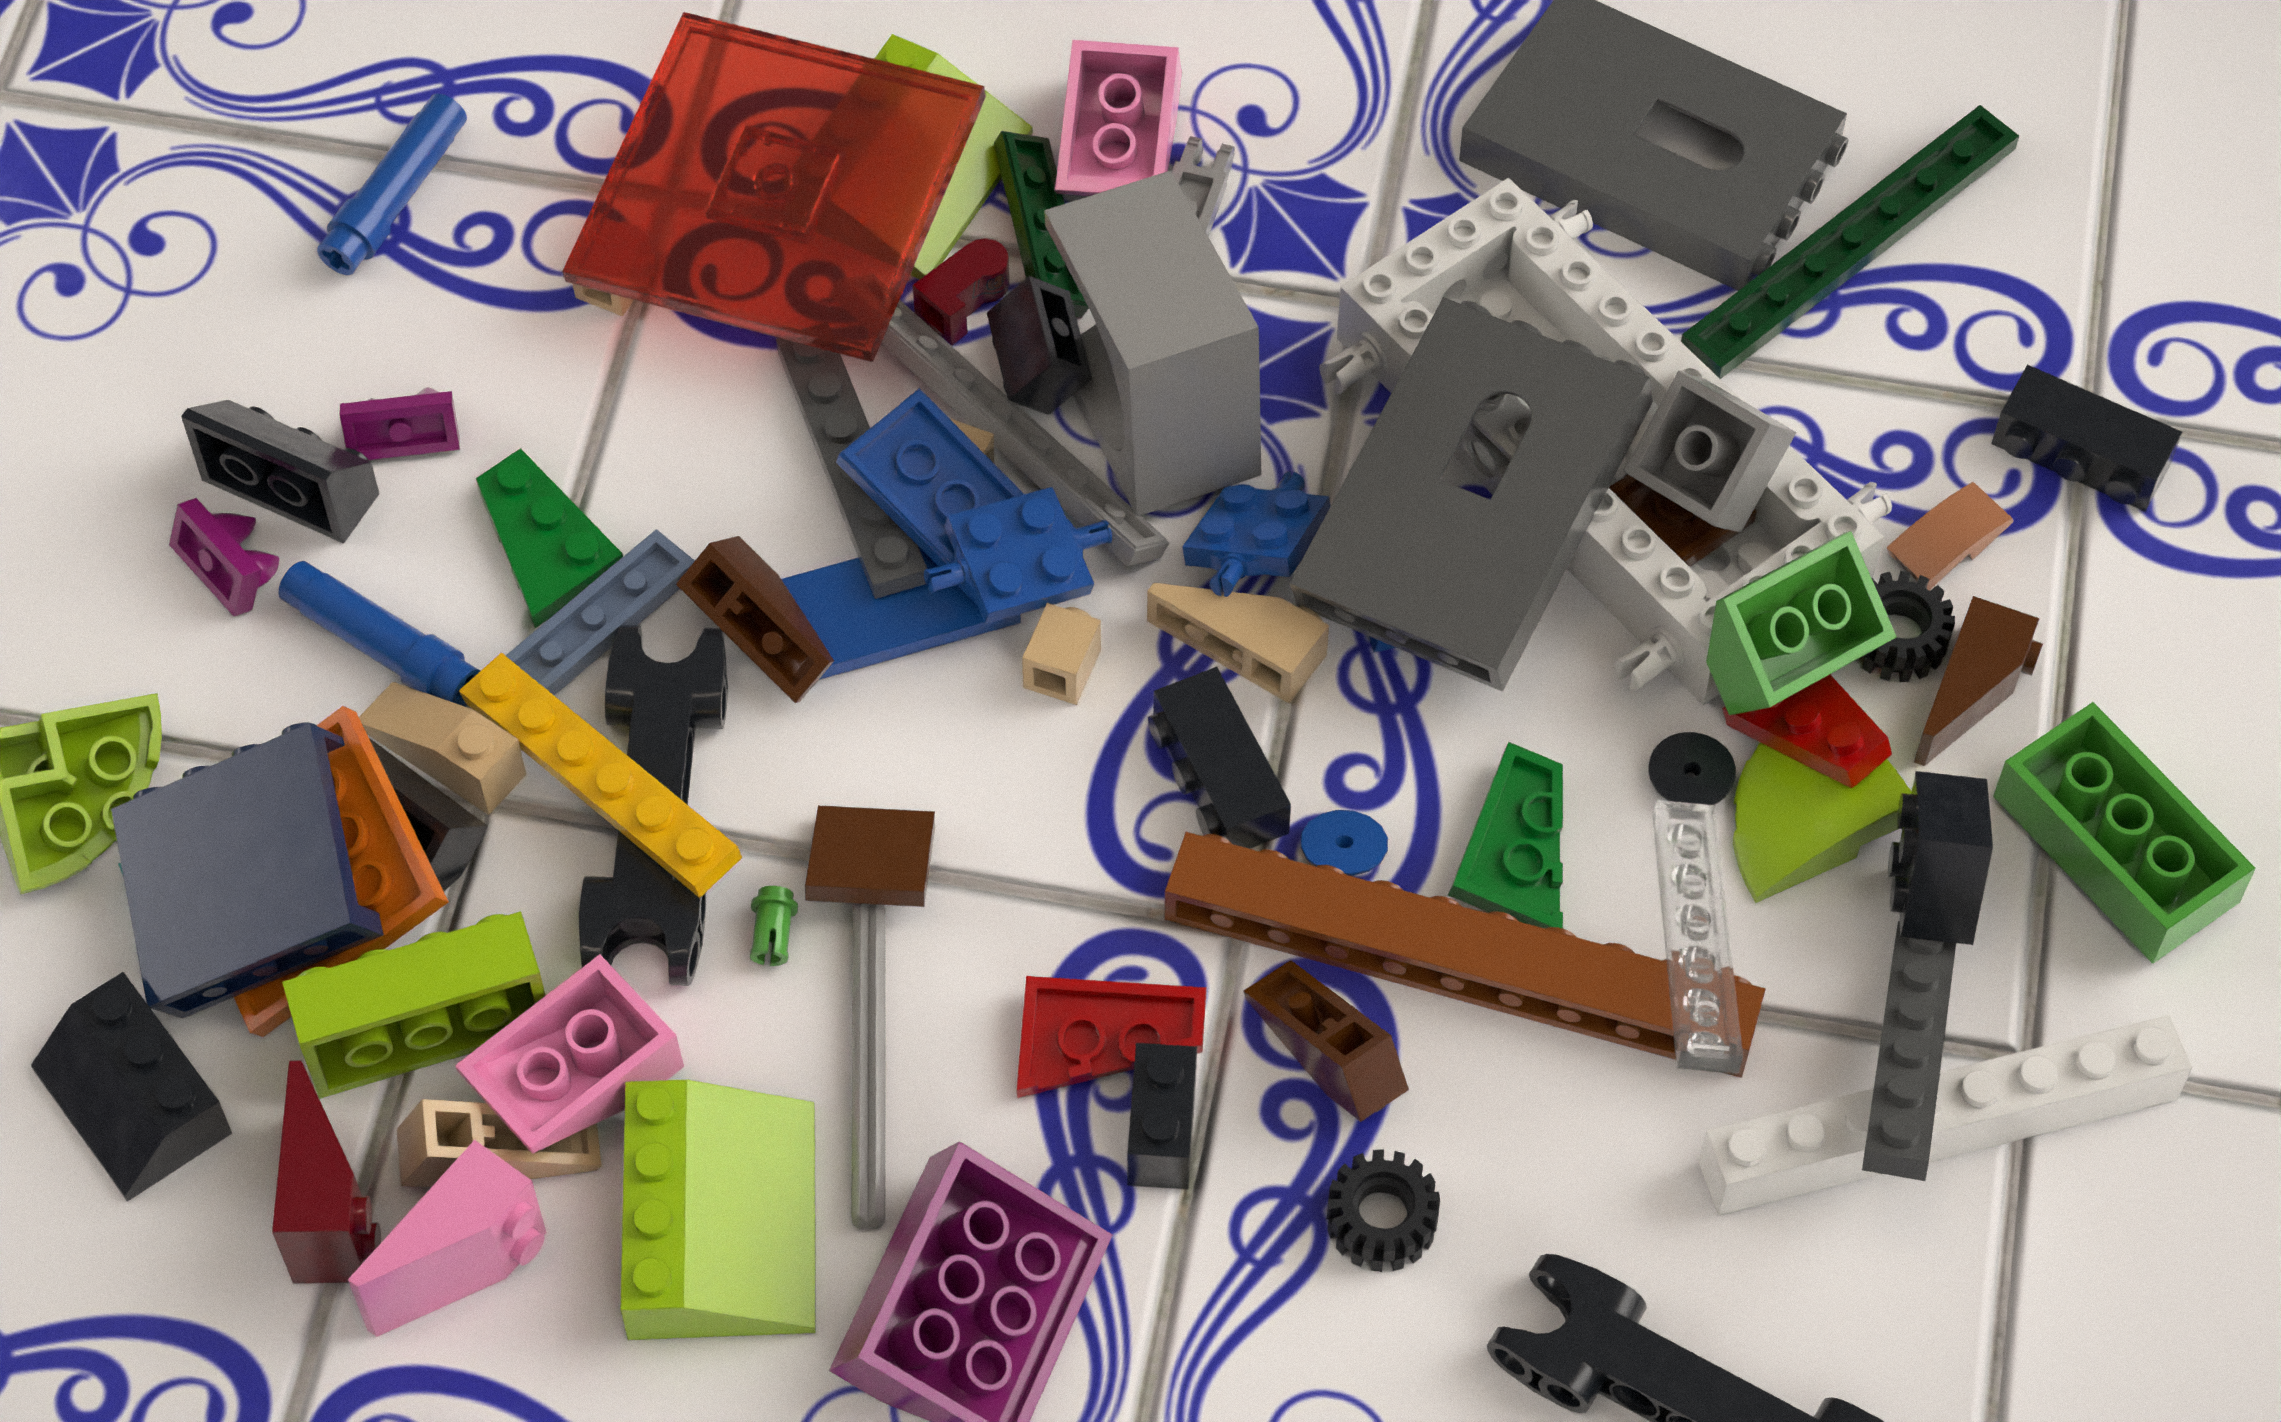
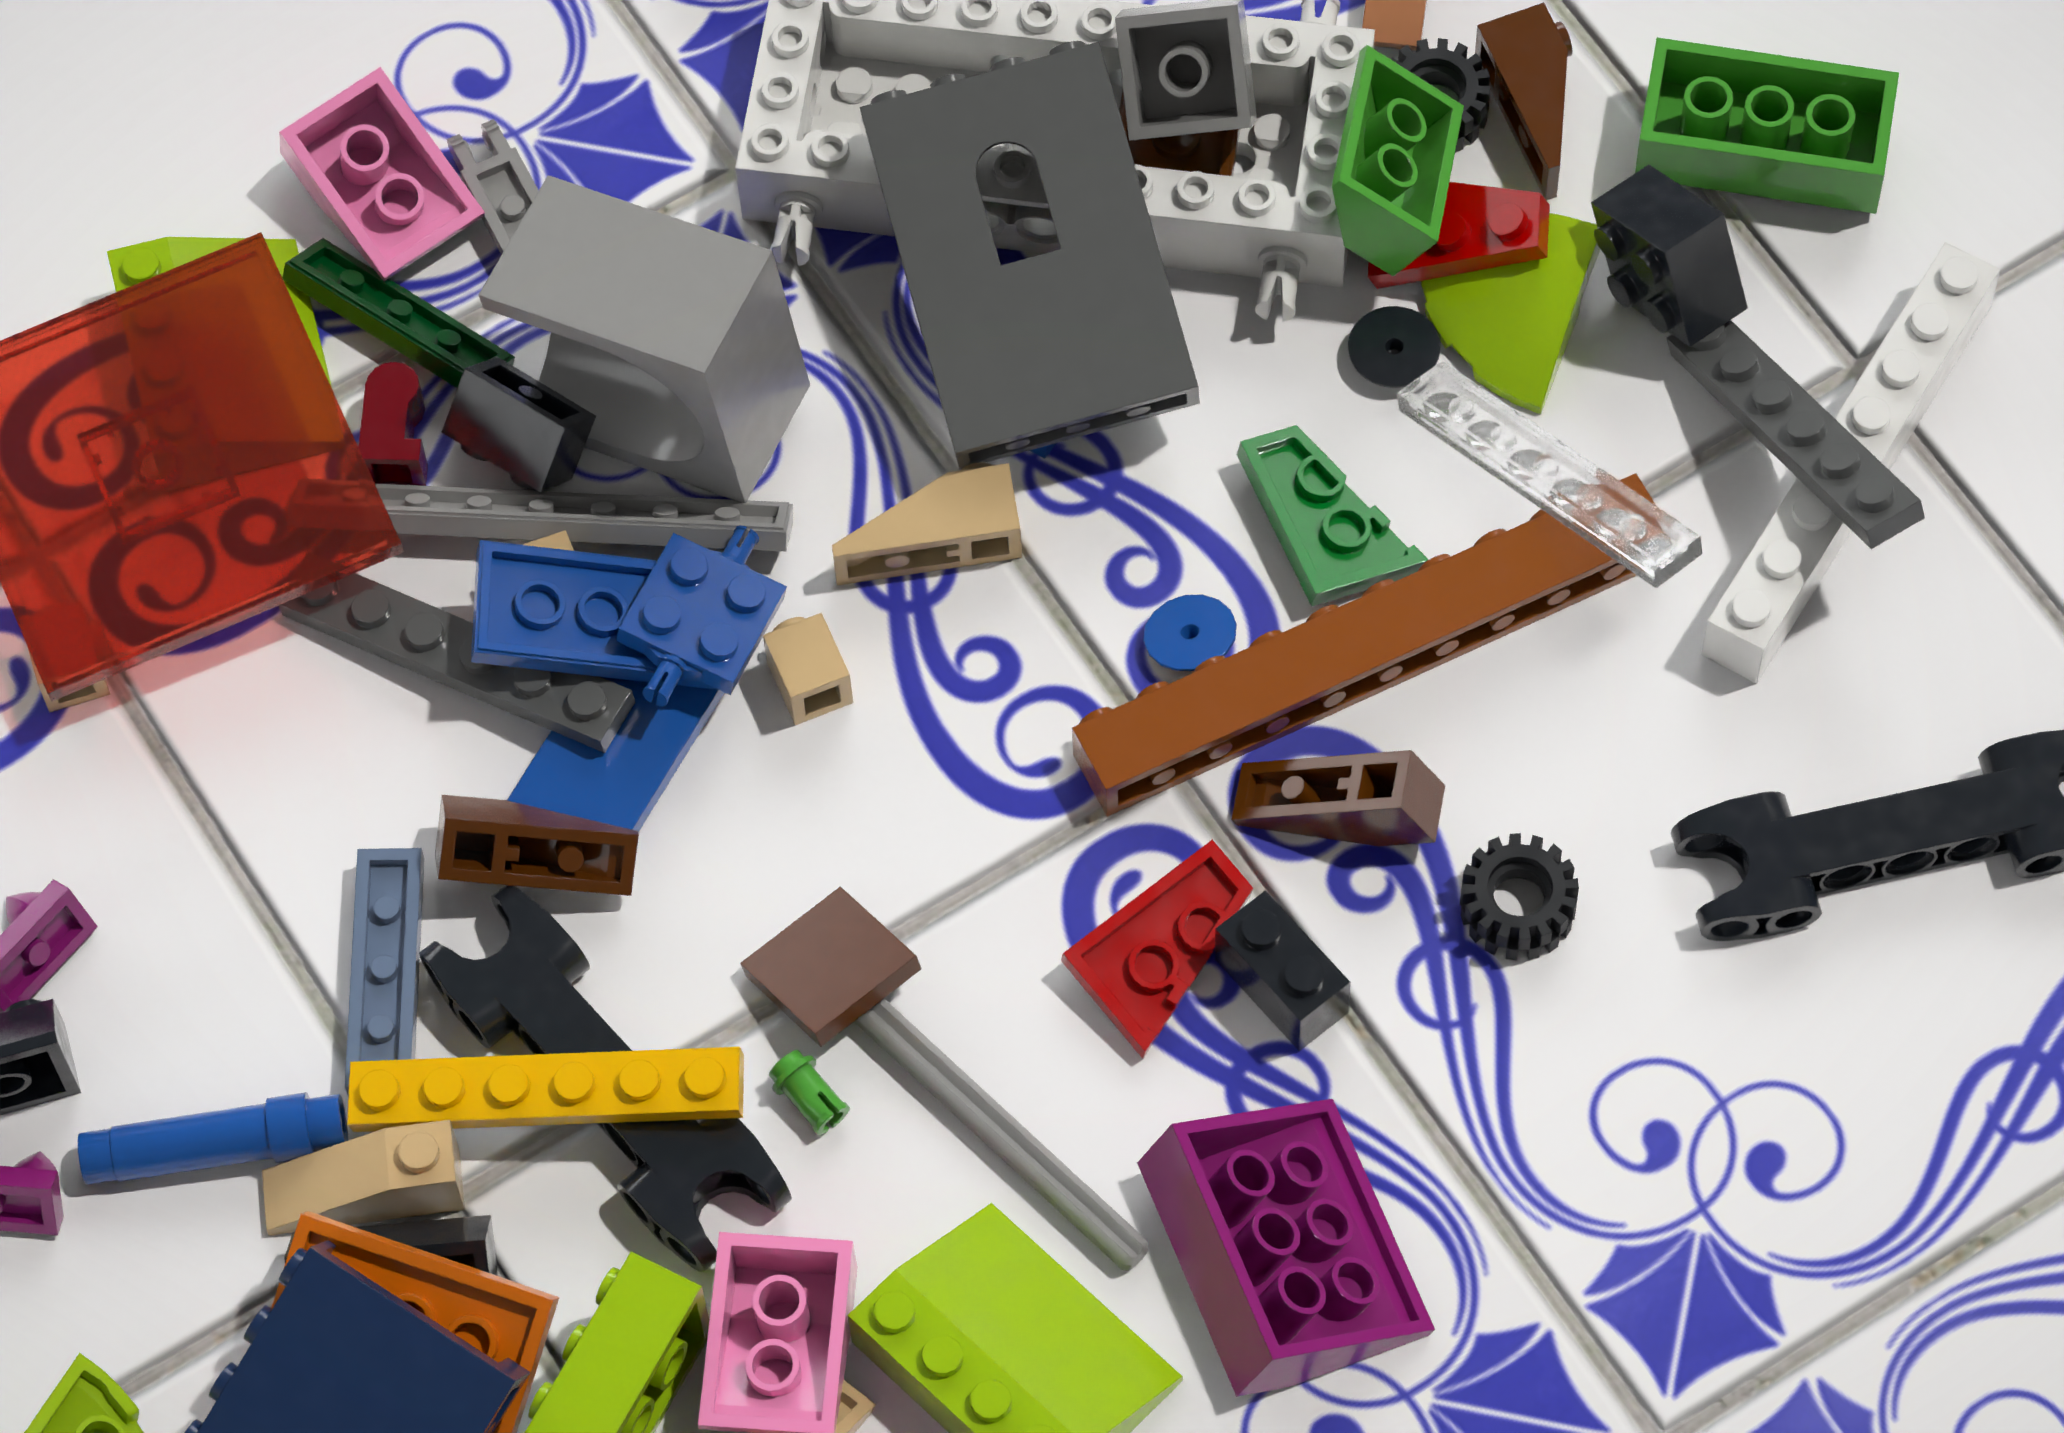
camera: 40 degrees left, 5 degrees up
green wing [476,448,623,628] -> none
black brick [1148,667,1291,849] -> none
blue plate [1182,471,1331,597] -> none

